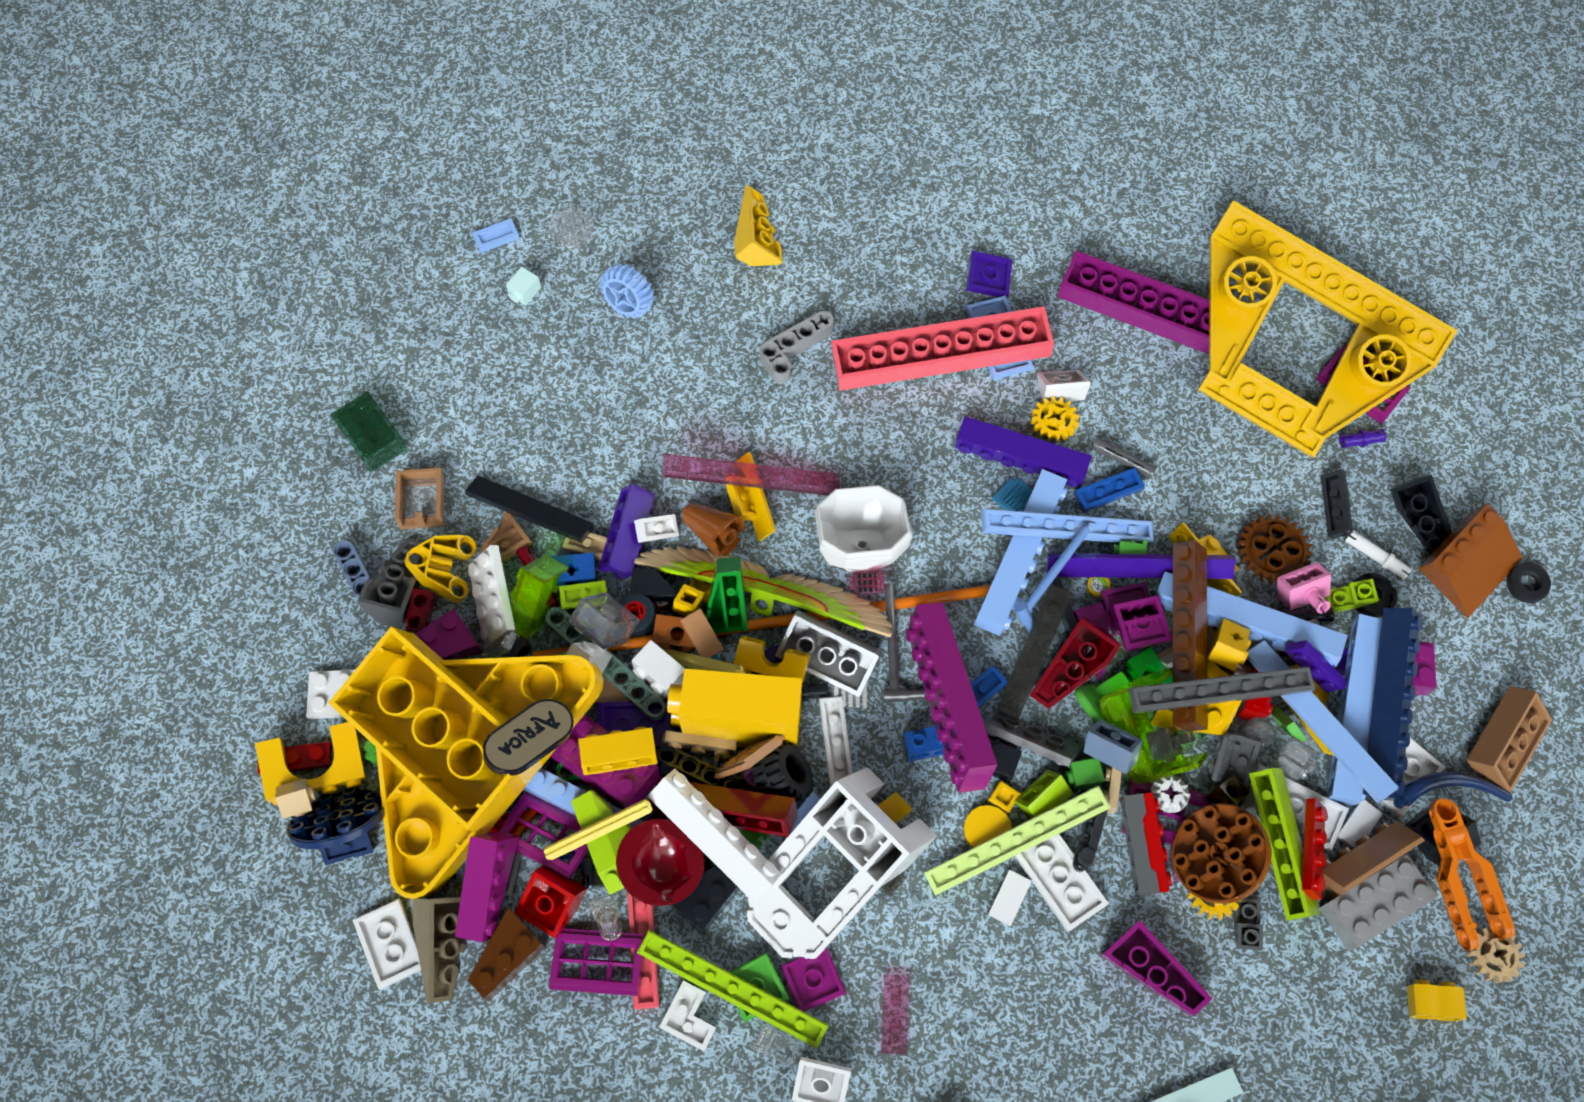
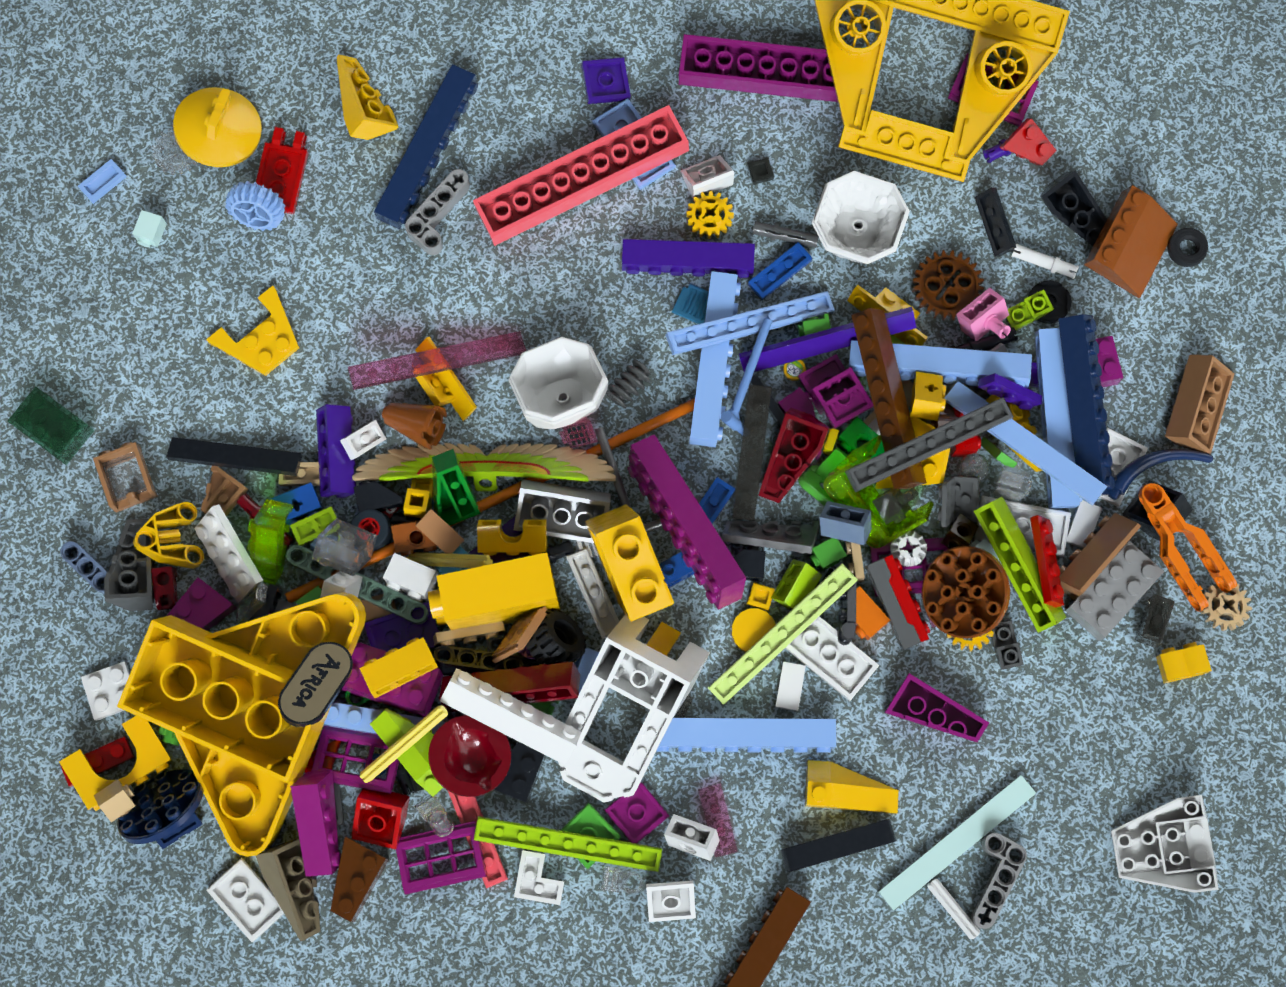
camera: 15 degrees left, 10 degrees up
none -> yellow bracket [173,87,262,167]
none -> yellow wing [206,285,299,376]
none -> red tile [256,127,309,215]
none -> dark blue brick [374,64,478,229]
none -> yellow brick [585,504,674,622]
none -> dark grey piece [605,359,651,409]
none -> light blue brick [656,718,836,753]
none -> white brick [664,814,720,861]
none -> pearl dark grey tile [747,158,774,185]
none -> black beam [781,819,896,873]
none -> yellow wedge [805,760,899,814]
none -> white rock [812,171,910,264]
none -> yellow tile [823,428,839,456]
none -> orange slope [855,586,890,641]
none -> wing [1000,118,1057,166]
none -> clear smoke brick [1135,594,1175,648]

